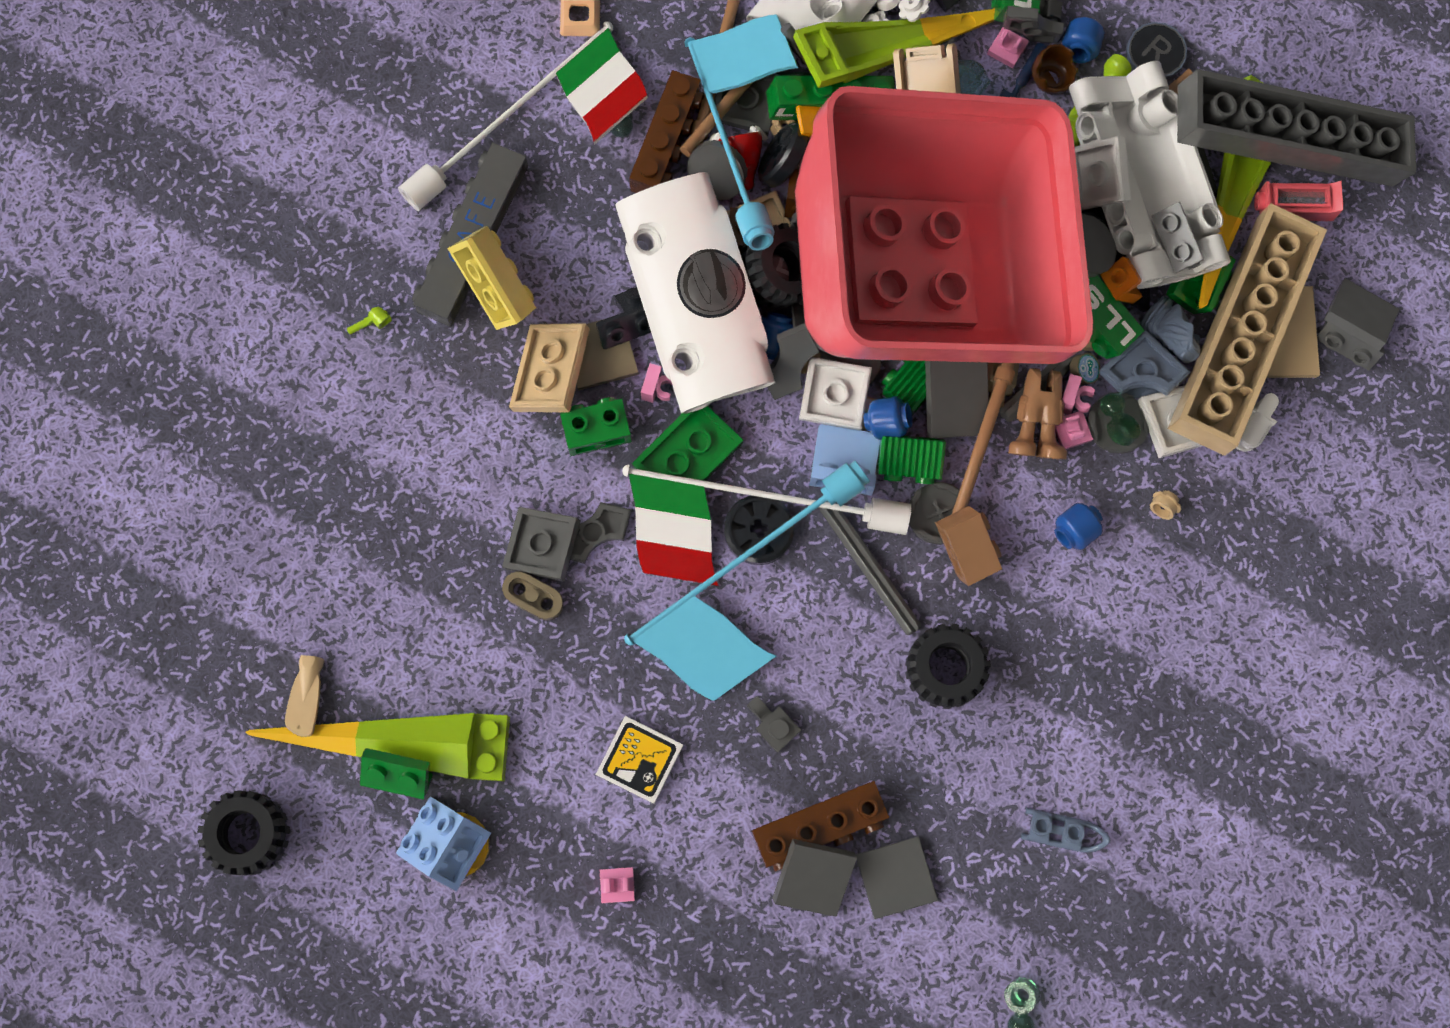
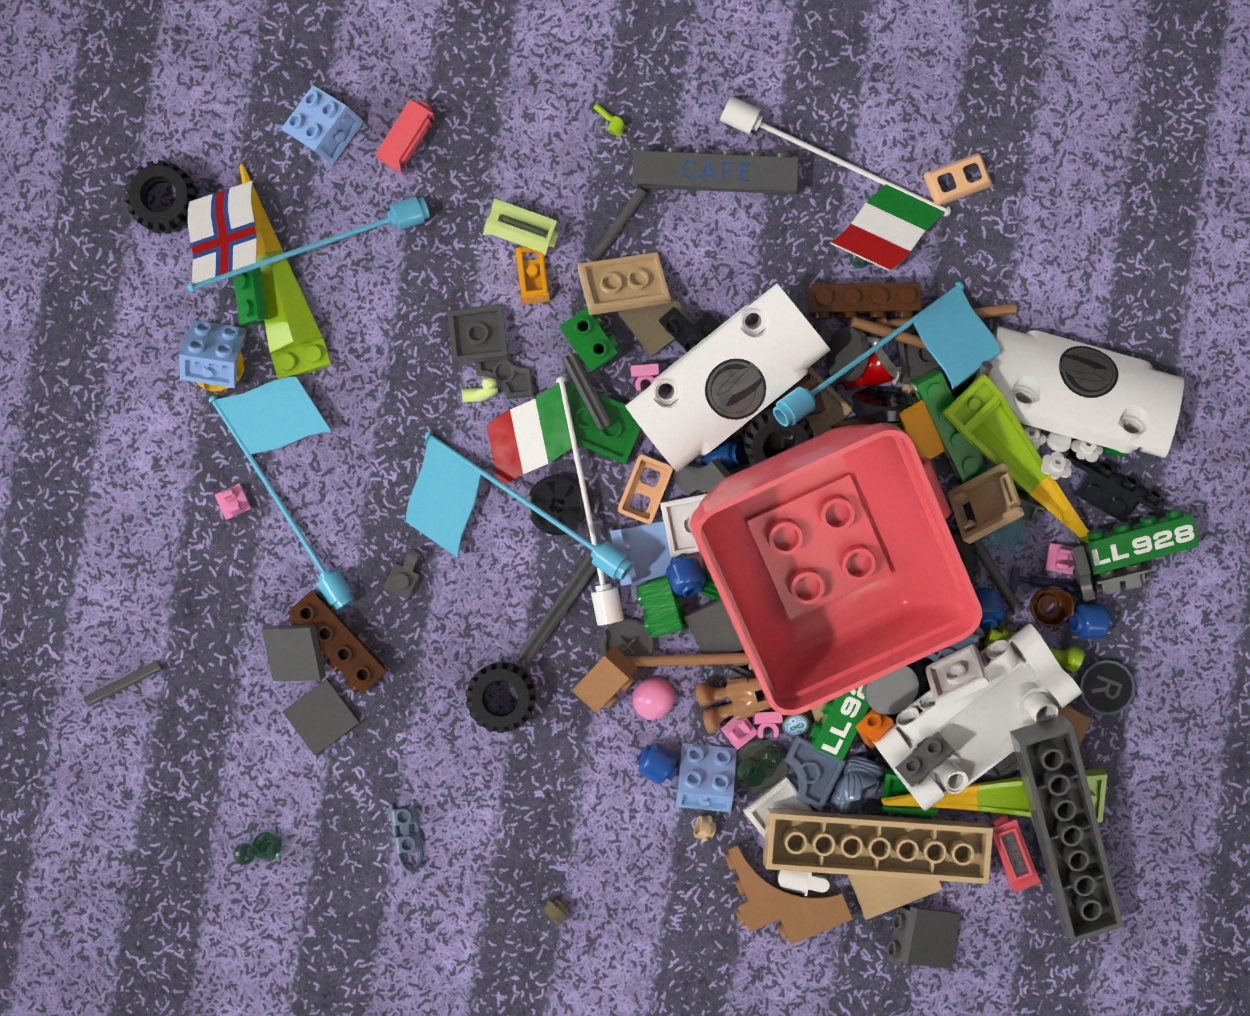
camera: 70 degrees right, 10 degrees up
tan piece [285,655,324,737] -> none
light yellow slope [447,226,536,330] -> none
dark tan plate [502,572,563,621] -> none
tile [596,716,683,804] -> none
none -> flag [187,181,430,293]
none -> medium azure flag [209,377,355,611]
none -> light blue bracket [282,86,364,165]
none -> coral window [375,99,435,175]
none -> yellowish green arm [462,378,499,402]
none -> yellowish green window [483,199,559,255]
none -> light orange slope [515,247,550,305]
none -> dark tan plate [543,899,568,925]
none -> dark grey axle [563,353,611,430]
none -> dark grey bar [591,187,647,260]
none -> light nougat piece [618,455,673,524]
none -> bright pink hair [632,676,675,720]
none -> light blue bracket [676,743,737,812]
none -> medium nougat arch [724,843,853,945]

